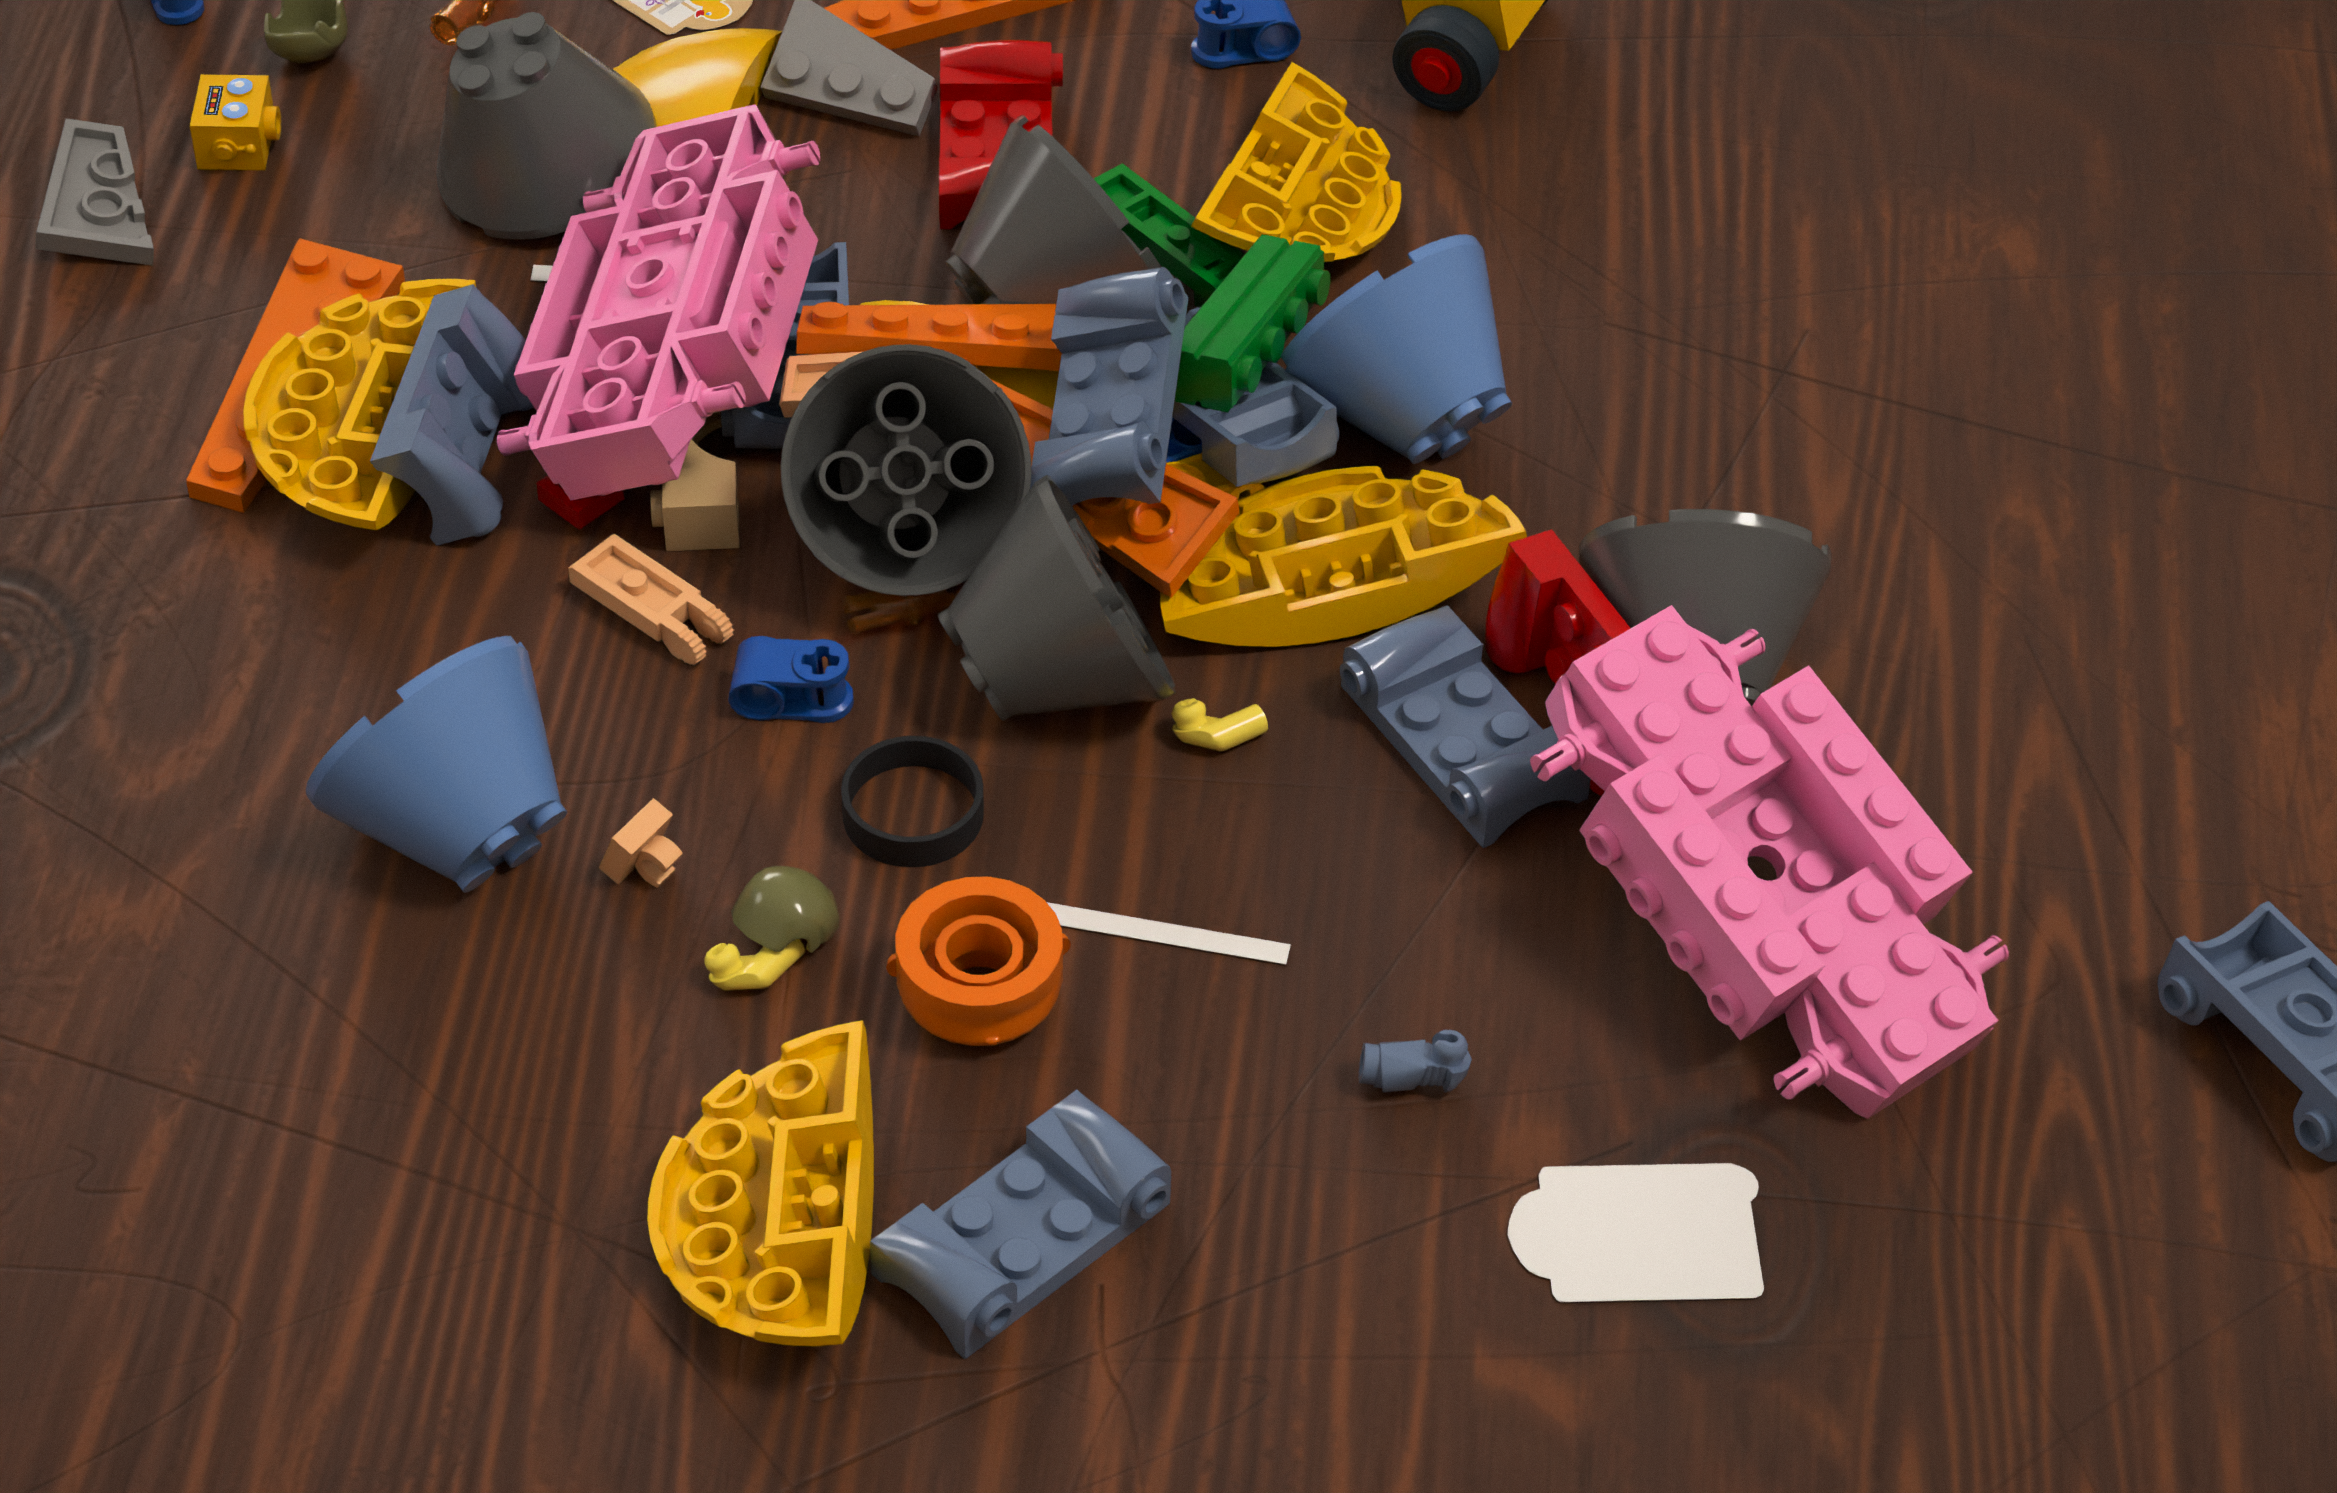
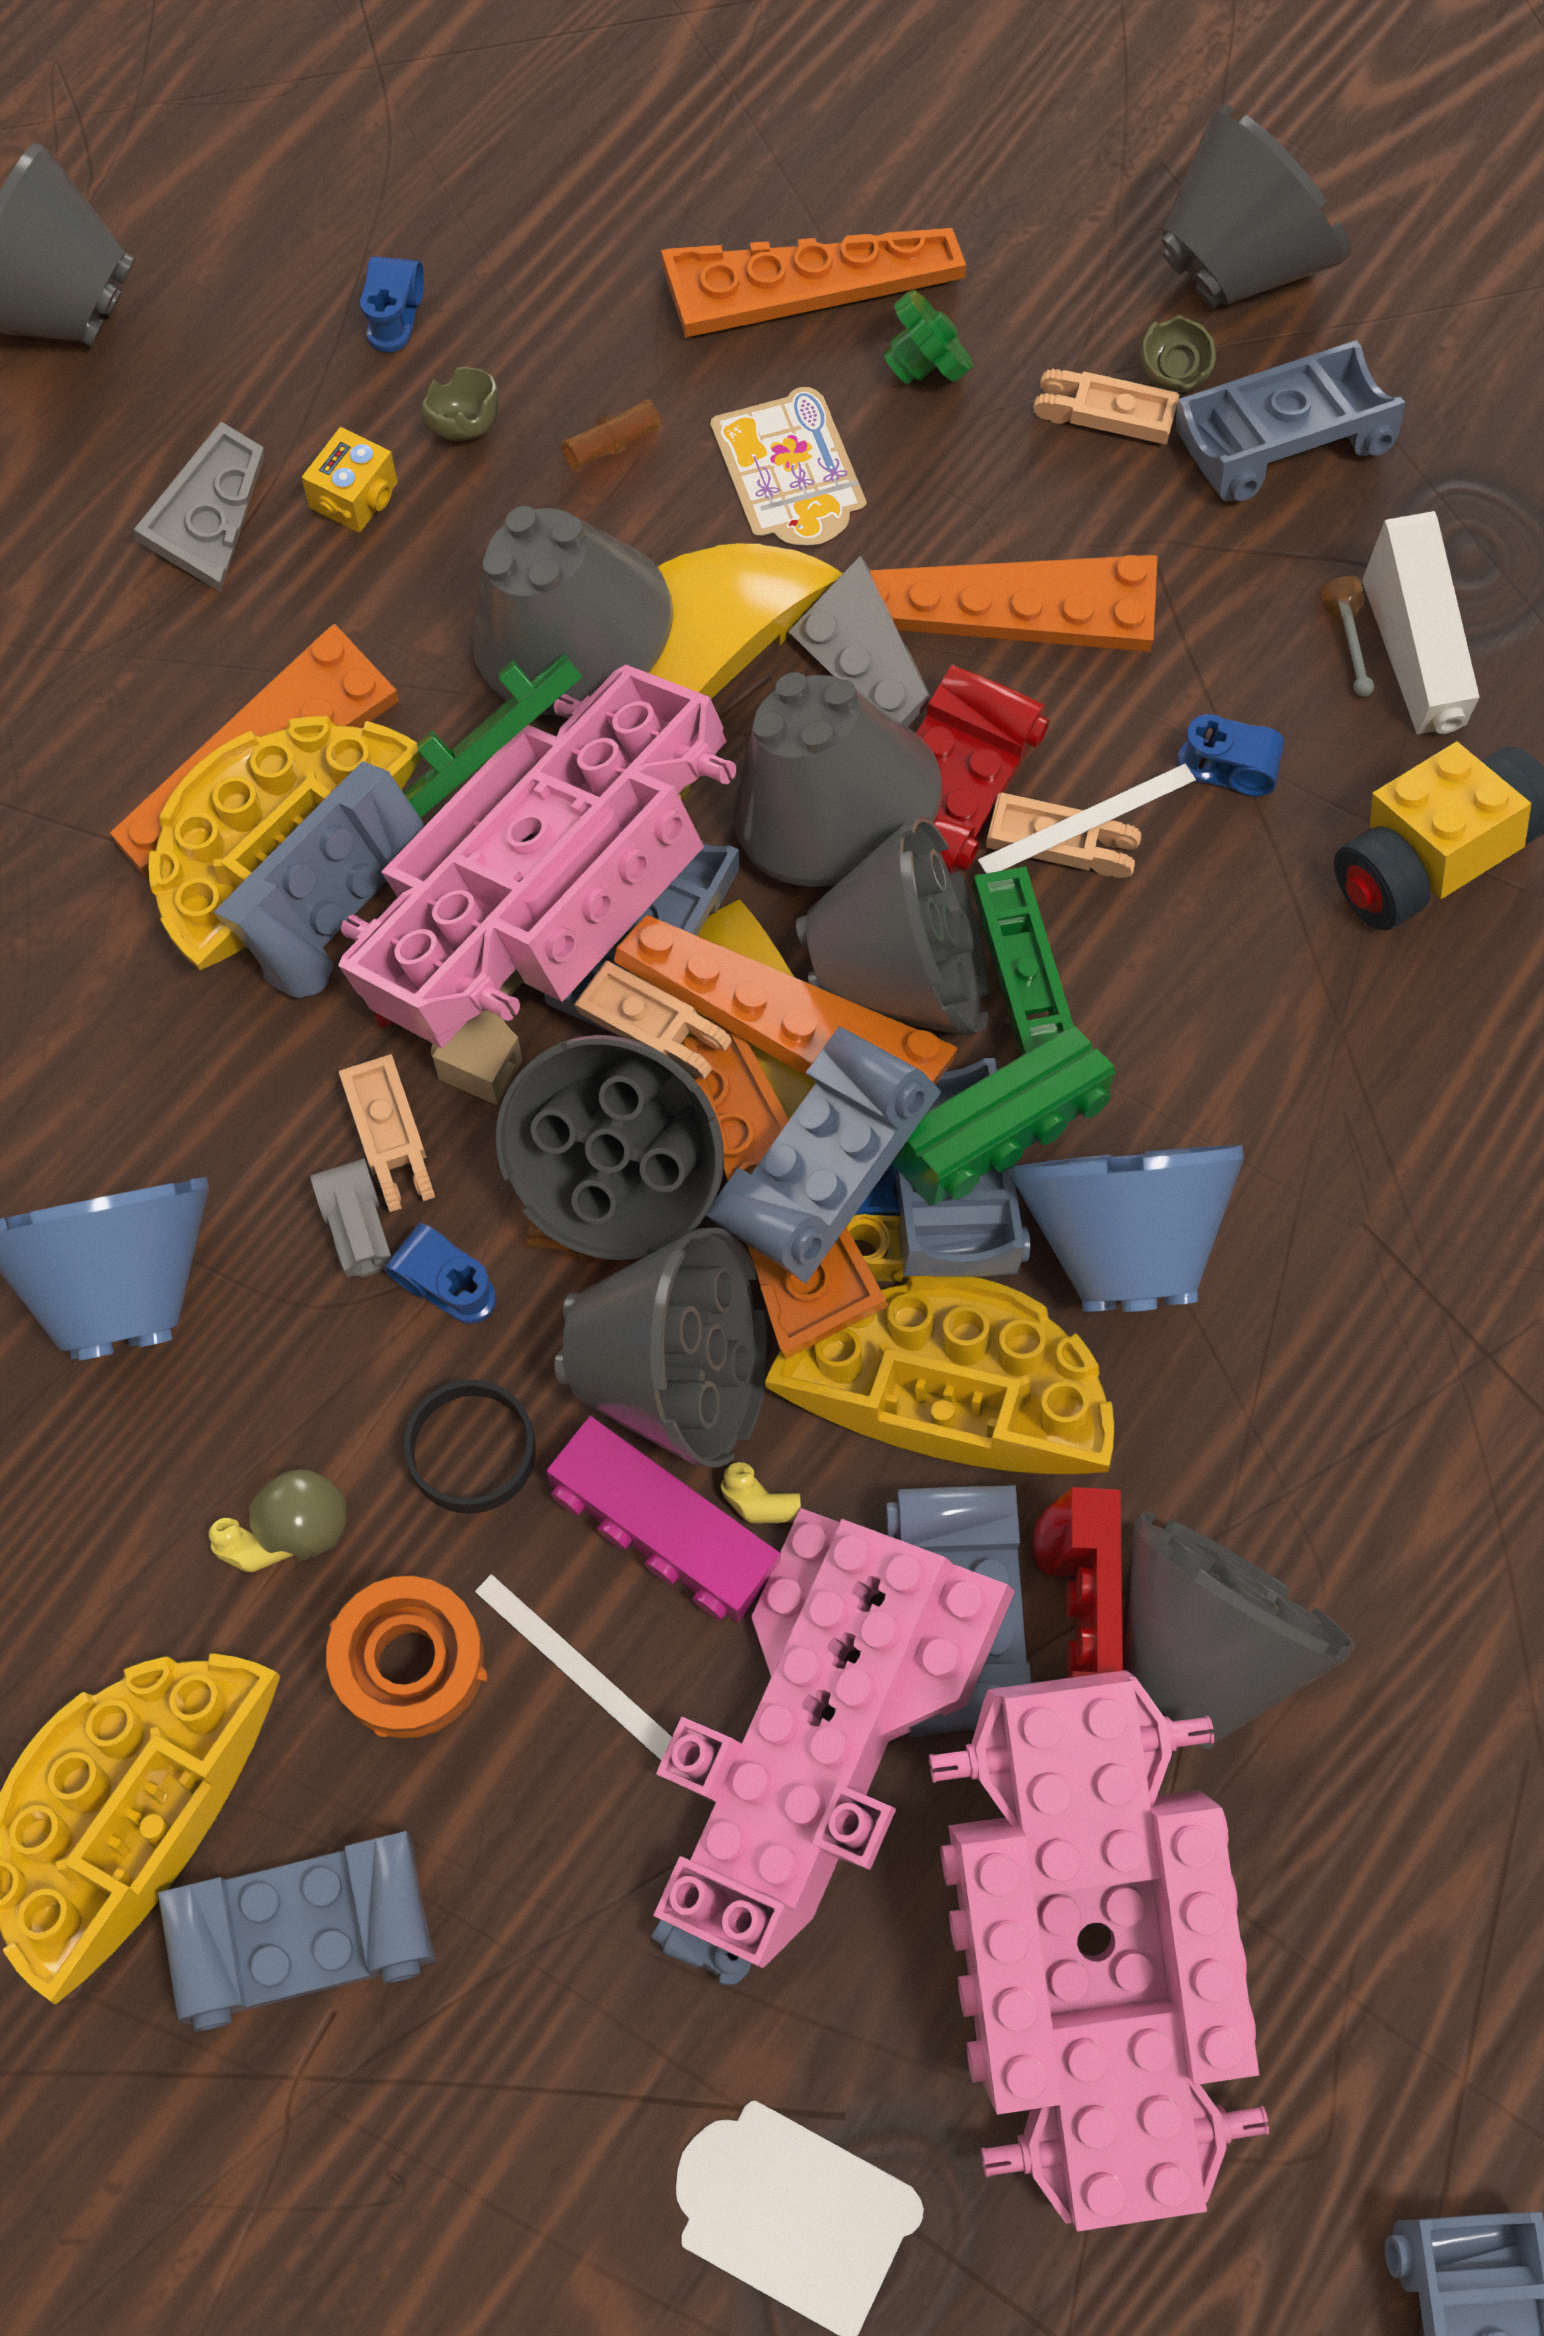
camera: 30 degrees right, 20 degrees up
light nougat tile [599,798,683,888] -> none
yellow brick [1191,62,1401,262] -> none
none -> light grey piece [310,1158,392,1277]
none -> green hinge [404,652,582,818]
none -> dark pink brick [546,1416,781,1624]
none -> bright pink piece [653,1508,1015,1968]
none -> dark grey cone [733,672,943,887]
none -> white sticker [978,764,1196,873]
none -> light nougat hinge [986,792,1141,879]

